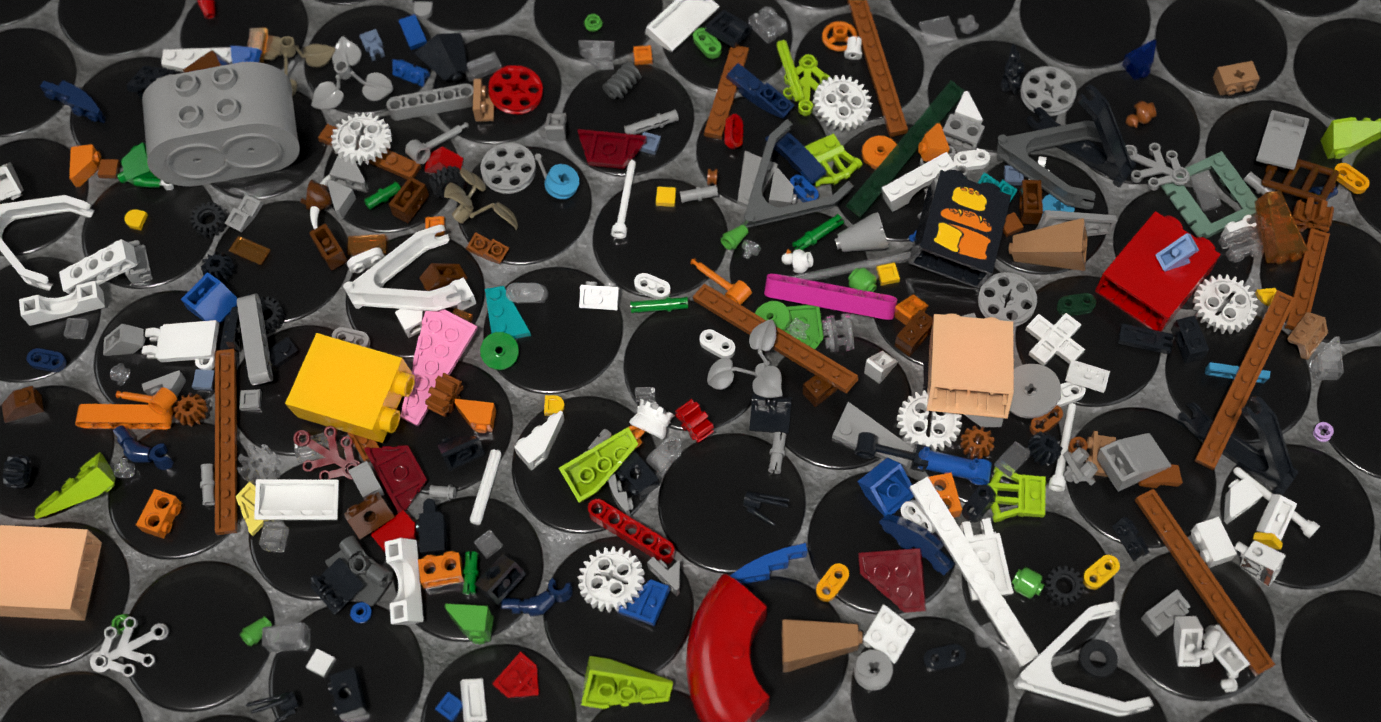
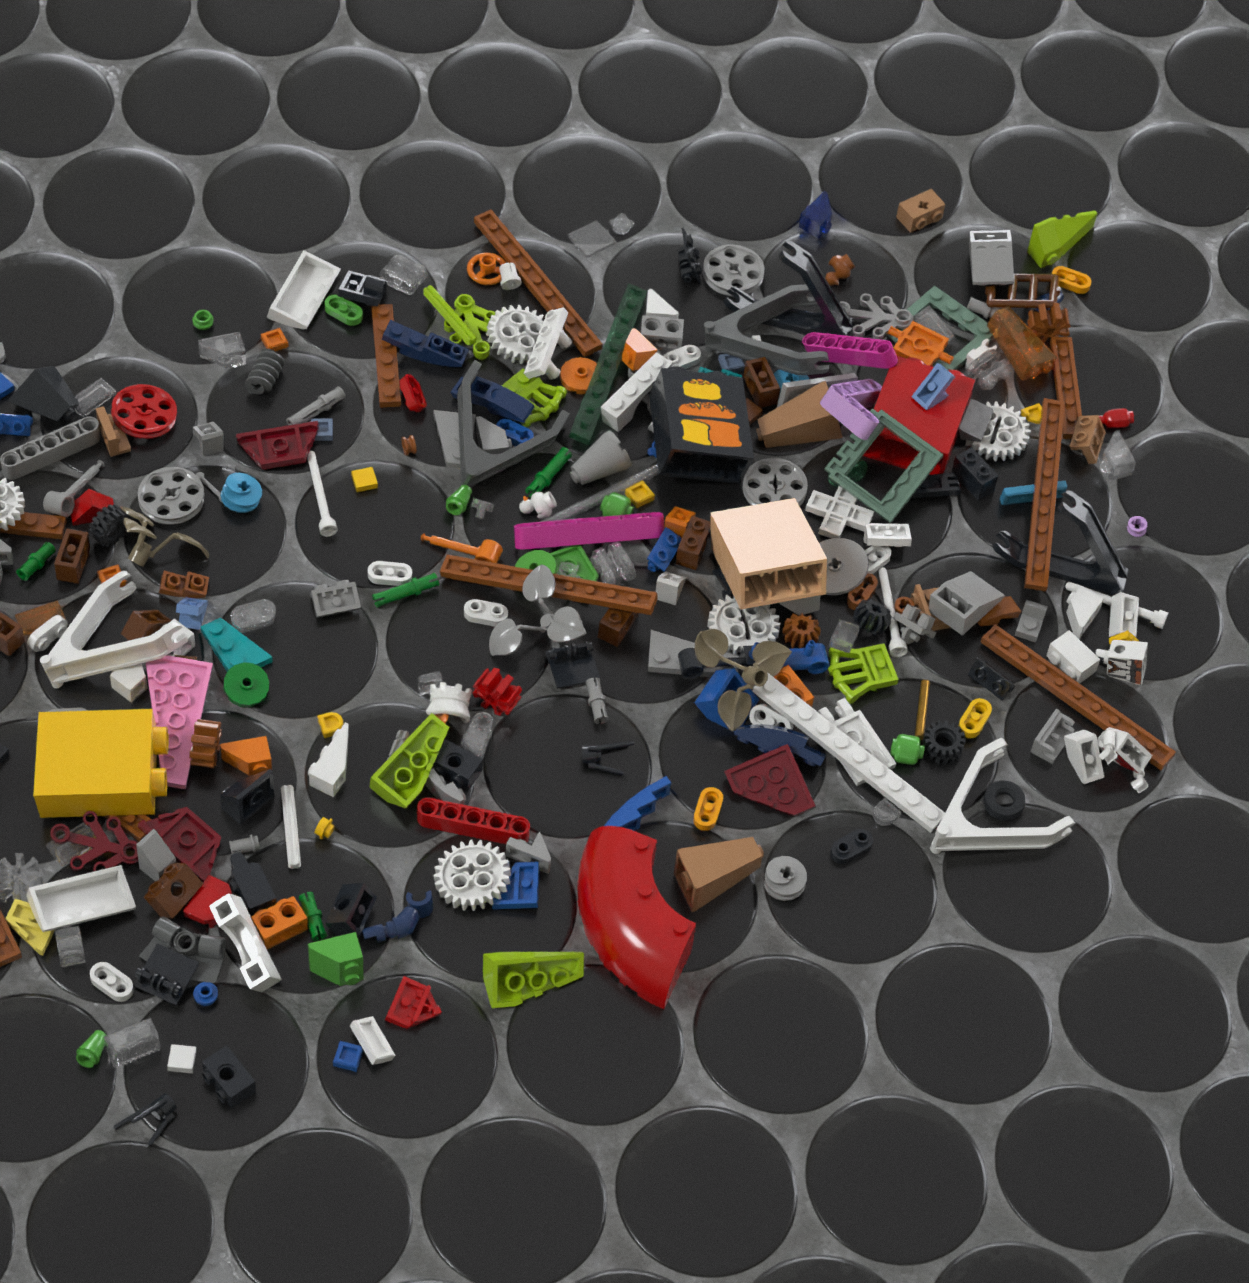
camera: 30 degrees left, 10 degrees down
clear tile [474,530,503,559] -> none
light grey pin [680,185,718,203] -> none
white hinge [862,605,915,664] -> none
black plate [962,485,996,523] -> none
none -> white plate [90,962,134,1002]
none -> medium blue slope [176,597,208,630]
none -> yellow plate [314,817,335,840]
none -> white plate [524,307,572,380]
none -> blue hinge [647,527,682,572]
none -> dark tan plant [695,629,792,732]
none -> dark pink beam [802,332,898,369]
none -> lavender beam [820,379,882,440]
none -> sand green hinge [825,409,943,524]
none -> orange plate [888,321,954,366]
none -> pearl gold piece [915,680,930,740]
none -> flat silver slope [959,399,993,442]
none -> light grey slope [1015,600,1048,642]
none -> red plant [1099,408,1134,428]

